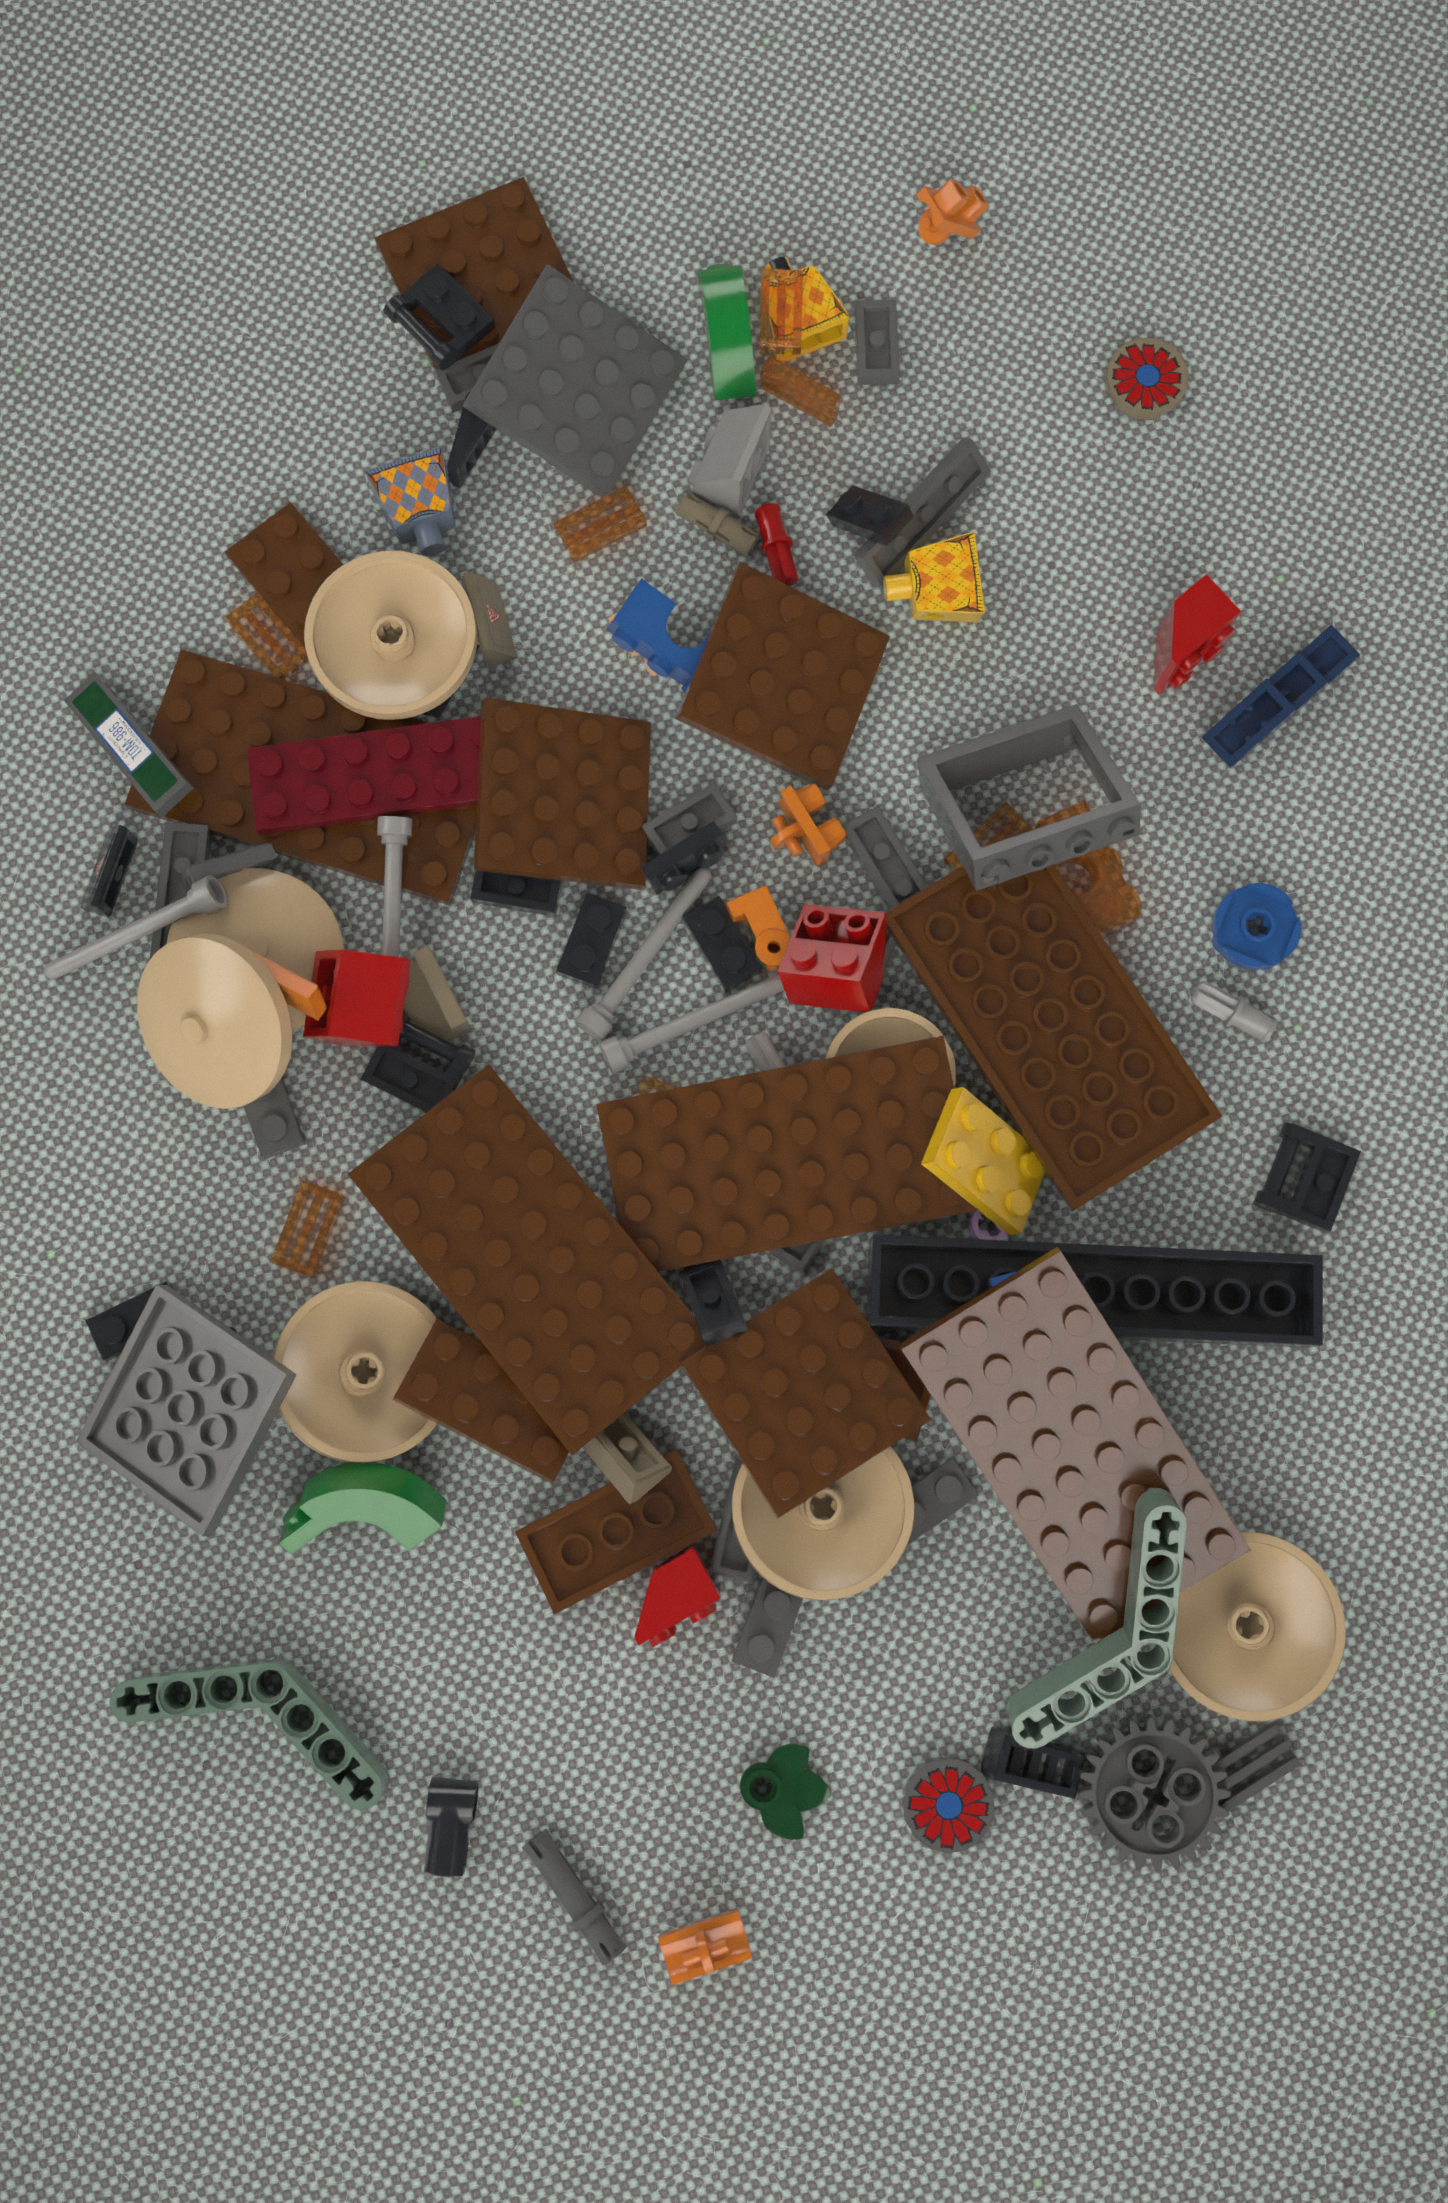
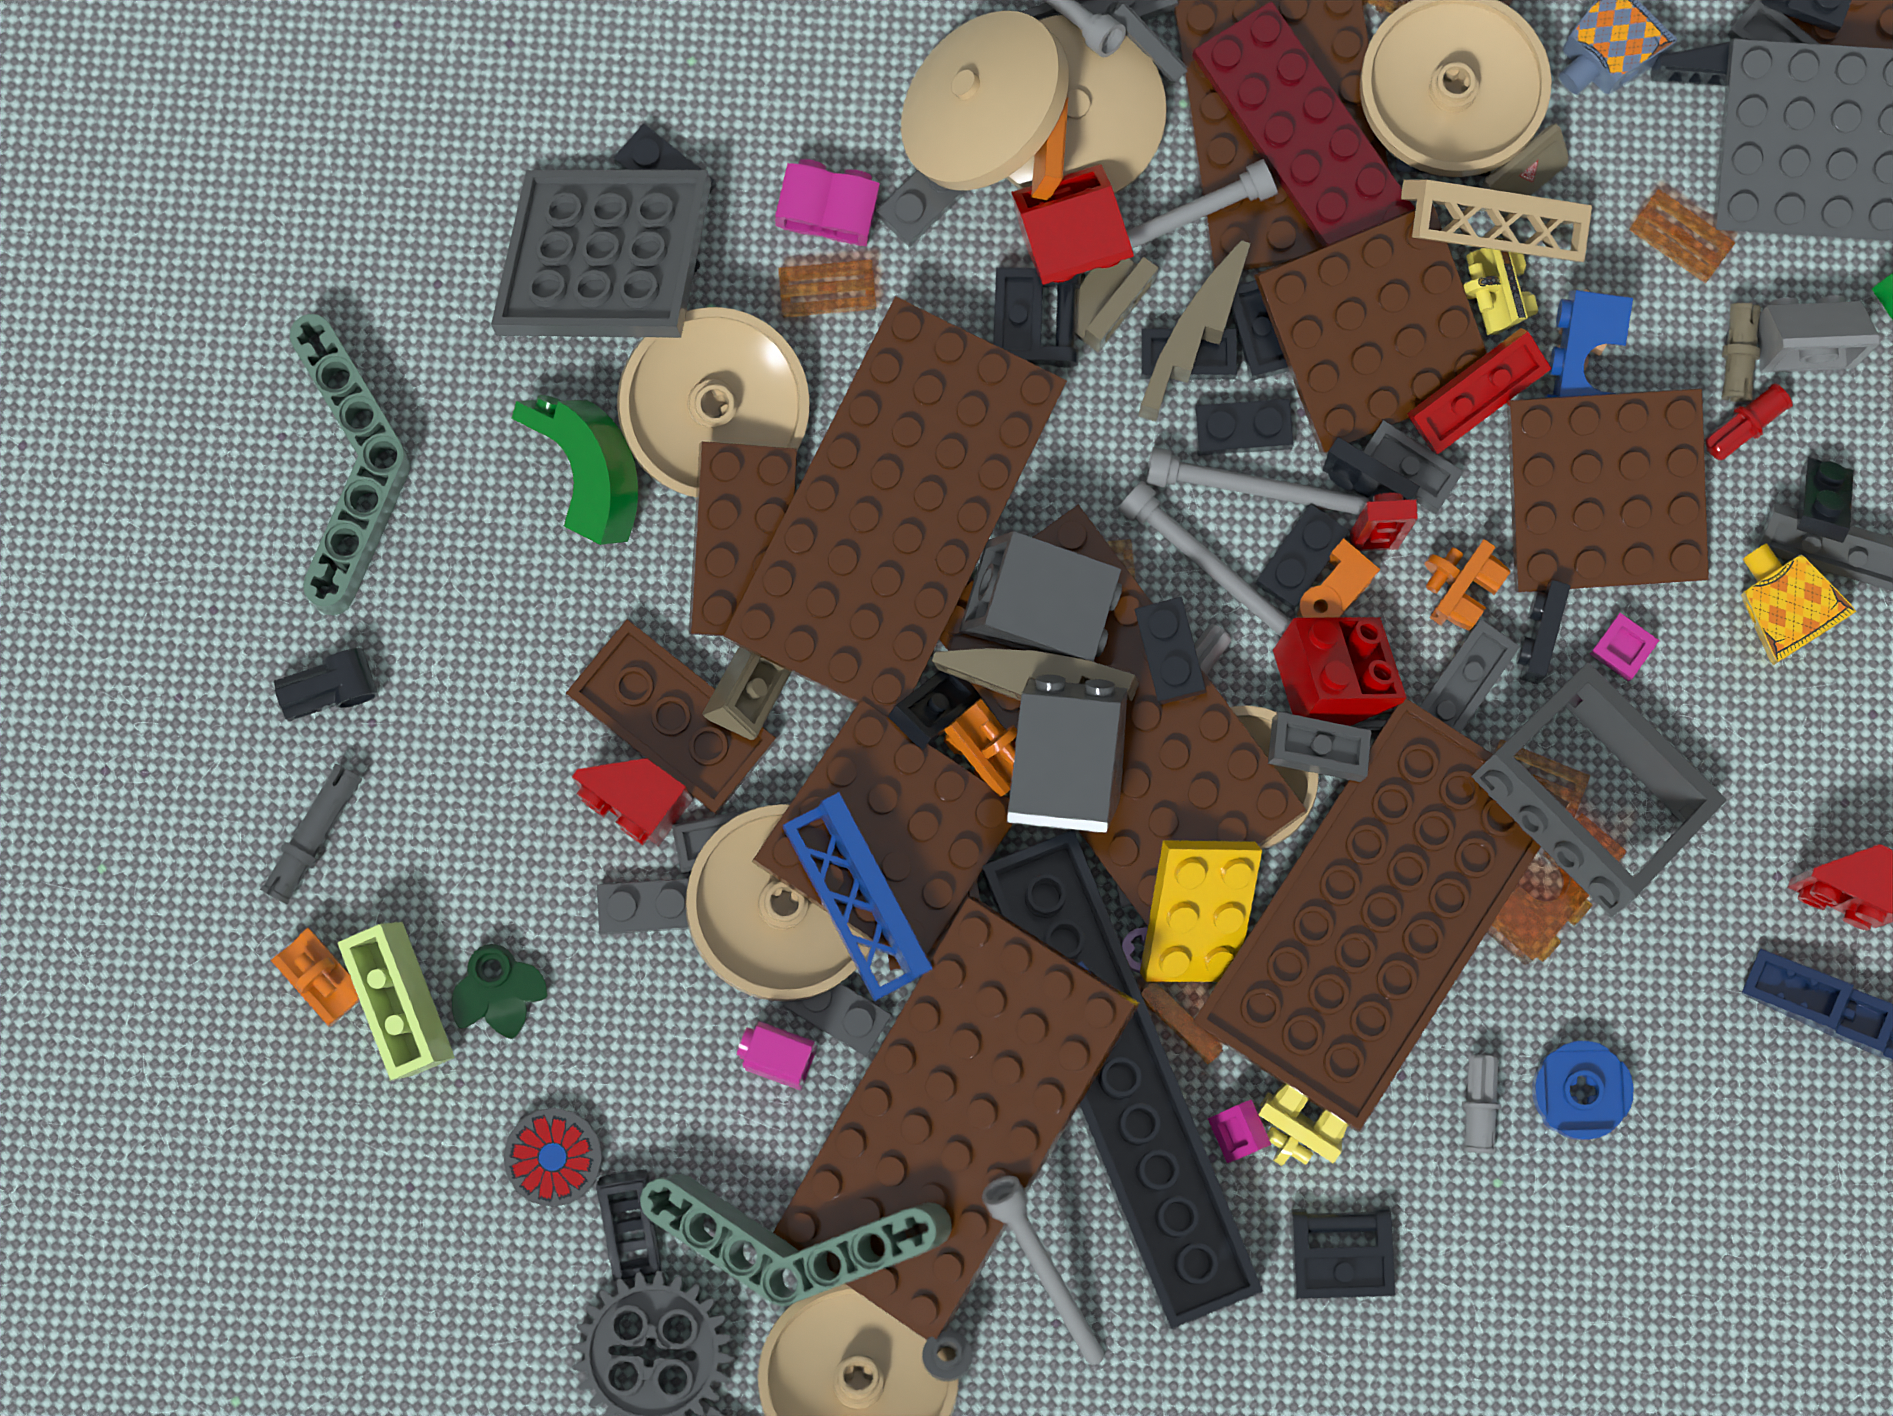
camera: 65 degrees right, 0 degrees up
none -> yellowish green brick [337,922,455,1080]
none -> dark pink brick [737,1021,817,1091]
none -> dark pink brick [775,159,880,246]
none -> blue fence [782,793,932,1002]
none -> dark grey plate [922,1330,972,1381]
none -> dark tan slope [932,648,1139,701]
none -> orange hips [944,699,1018,797]
none -> dark grey slope [959,531,1122,662]
none -> light grey piece [982,1176,1104,1365]
none -> dark grey slope [1008,674,1127,833]
none -> black plate [1135,596,1207,705]
none -> dark tan slope [1138,240,1250,422]
none -> black plate [1140,328,1237,380]
none -> clear orange tile [1141,982,1223,1065]
none -> dark pink plate [1207,1099,1272,1164]
none -> light yellow hips [1258,1084,1348,1166]
none -> dark grey plate [1268,712,1371,782]
none -> red plate [1349,493,1418,551]
none -> tan fence [1401,179,1592,262]
none -> red plate [1407,328,1552,454]
none -> light yellow hips [1463,238,1538,335]
none -> black plate [1516,580,1571,684]
none -> dark pink plate [1590,613,1660,682]

